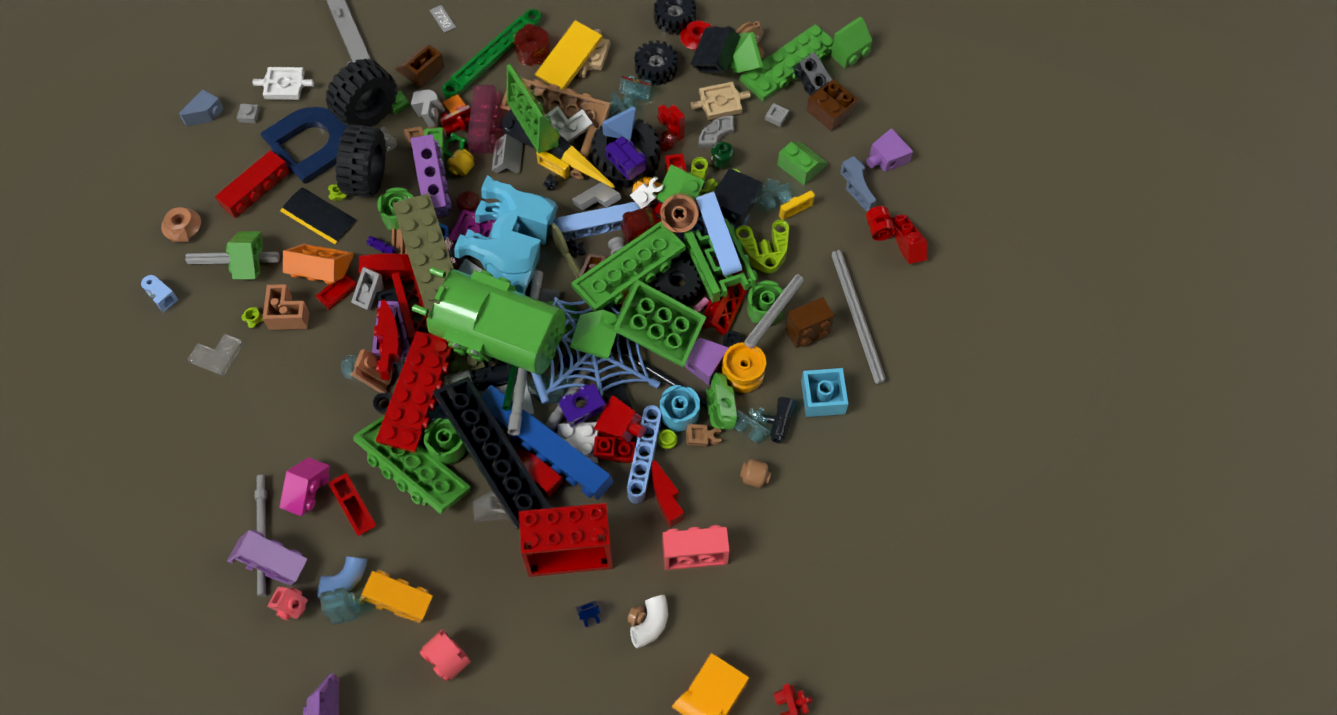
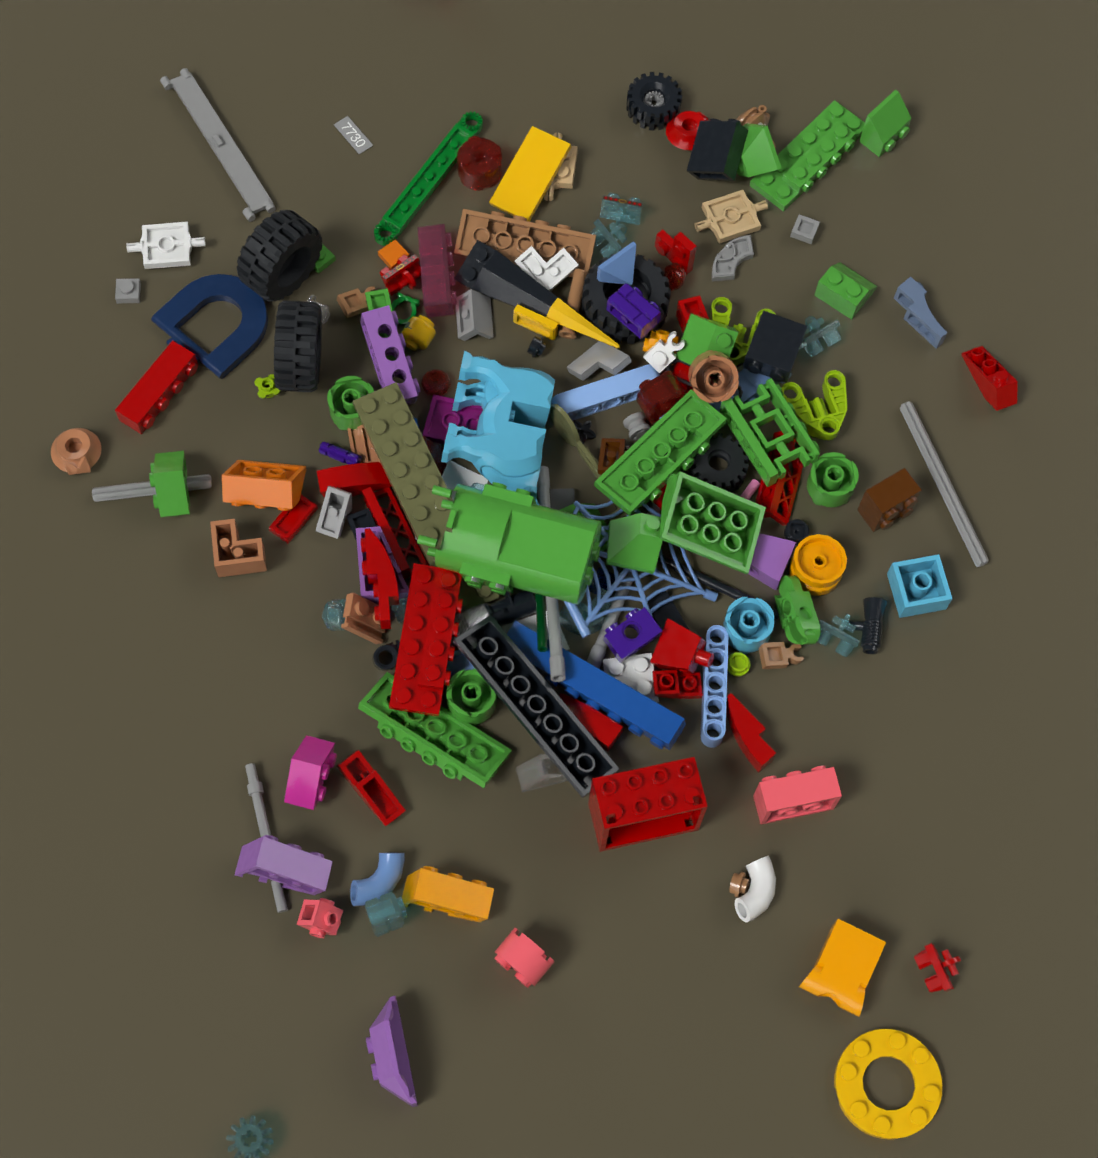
camera: 10 degrees left, 5 degrees up
light blue leg [141,275,179,312] -> none
sand blue slope [179,89,224,126] -> none
clear plate [187,334,244,376] -> none
lime plate [241,307,263,328] -> none
black sticker [280,187,357,244] -> none
reddish brown slope [395,45,445,88] -> none
light grey brick [411,90,445,127] -> none
bright green slope [507,64,560,153] -> none
clear blue tile [576,601,601,628] -> none
black bush [634,40,678,86] -> none
light blue beam [696,191,742,276] -> none
dark green head [711,141,734,168] -> none
medium nougat head [740,459,771,488] -> none
light grey axle [744,274,804,349] -> none
yellow plate [779,191,815,220] -> none
black brick [792,52,832,96] -> none
reddish brown slope [807,79,859,132] -> none
red wheel [865,206,895,241] -> none
medium lavender torso [866,129,913,172] -> none

